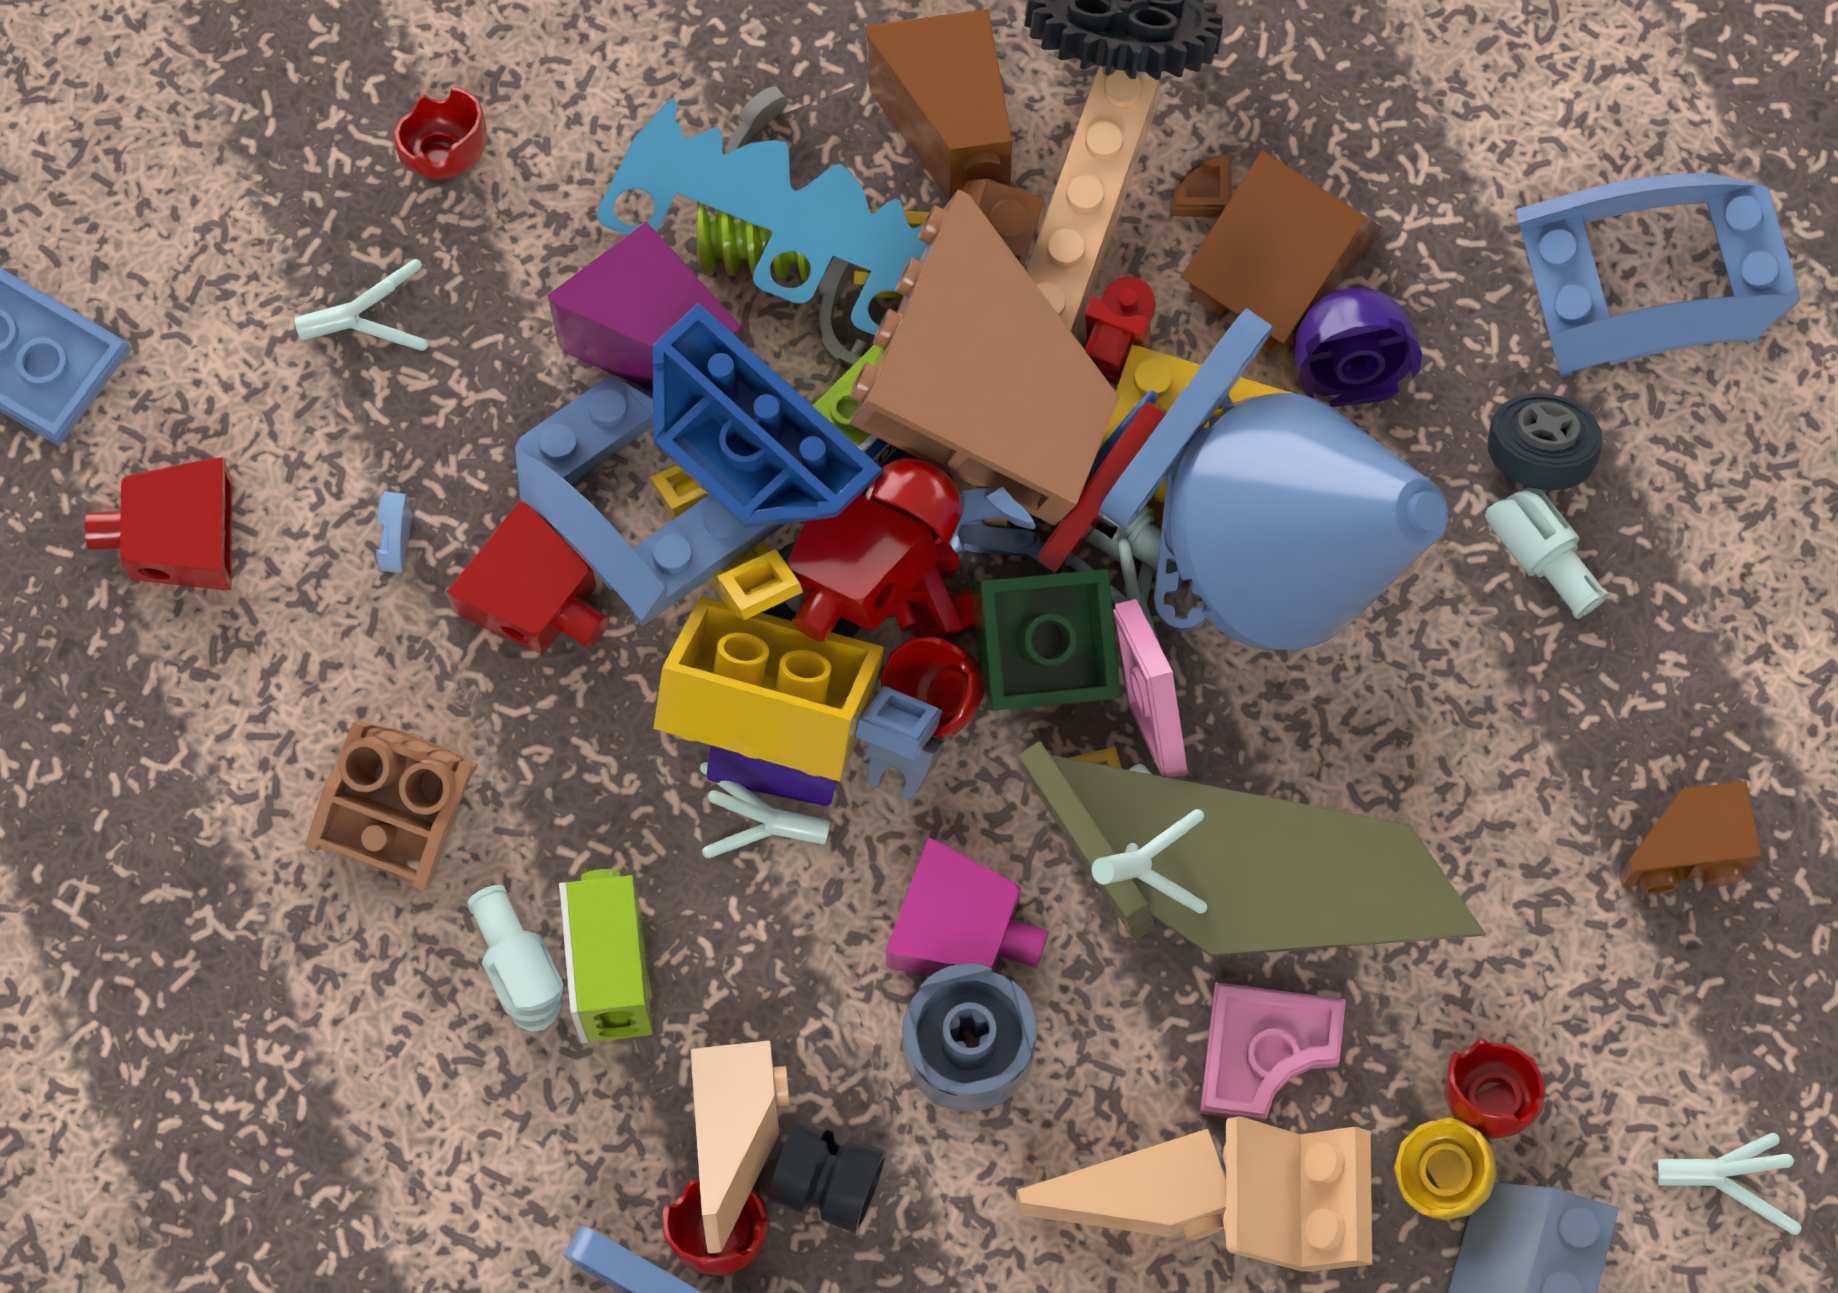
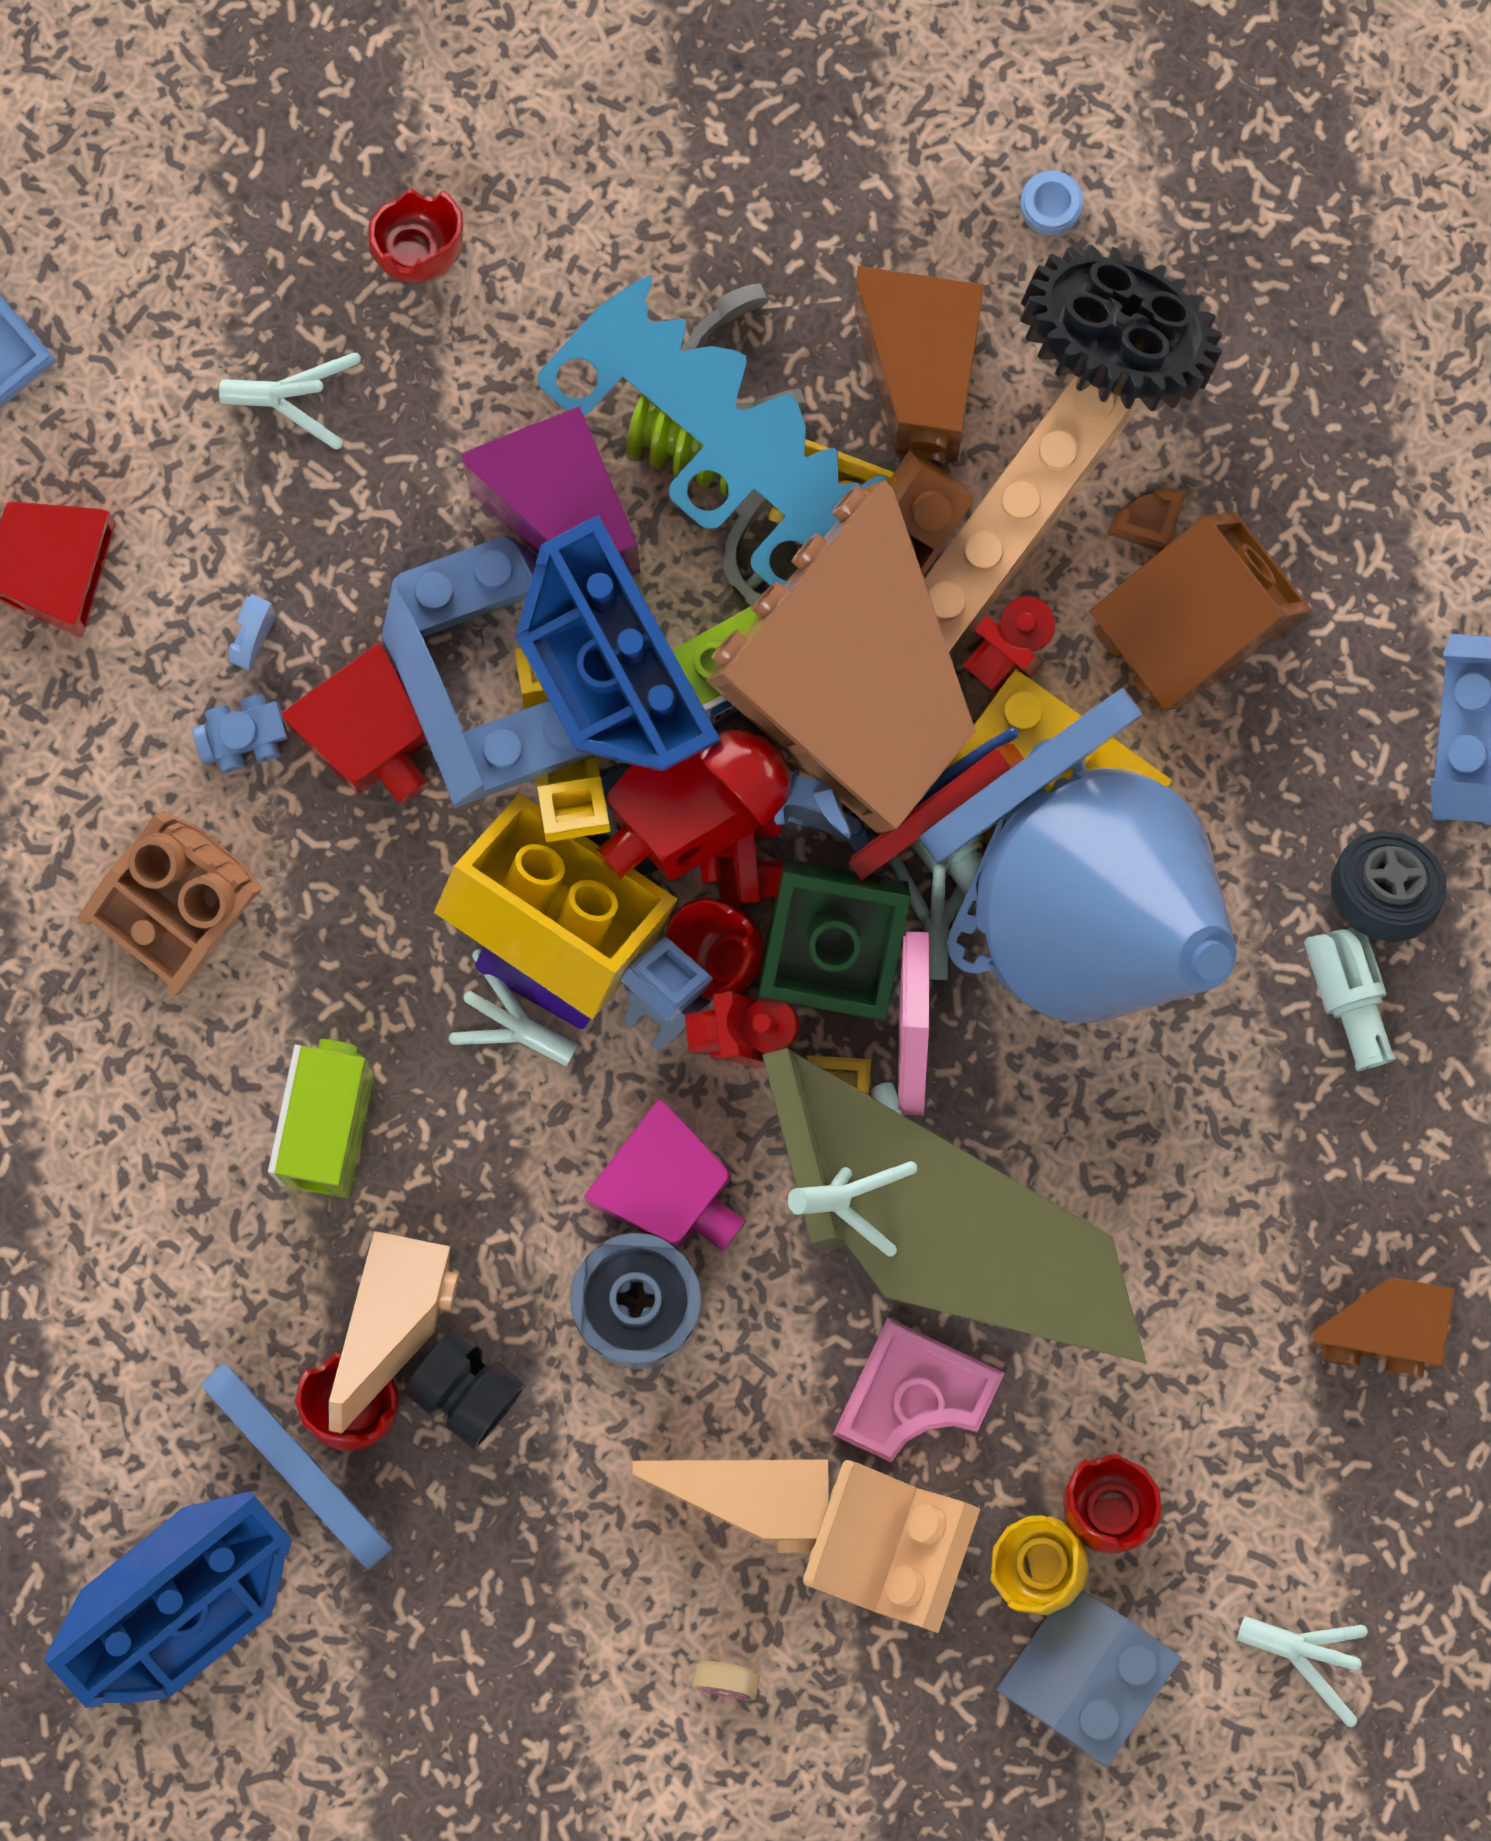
camera: 20 degrees right, 10 degrees up
light aqua arm [467,885,563,1032] -> none
dark purple cylinder [1294,288,1422,407] -> none
none -> medium blue piece [192,694,289,774]
none -> red hips [685,991,800,1068]

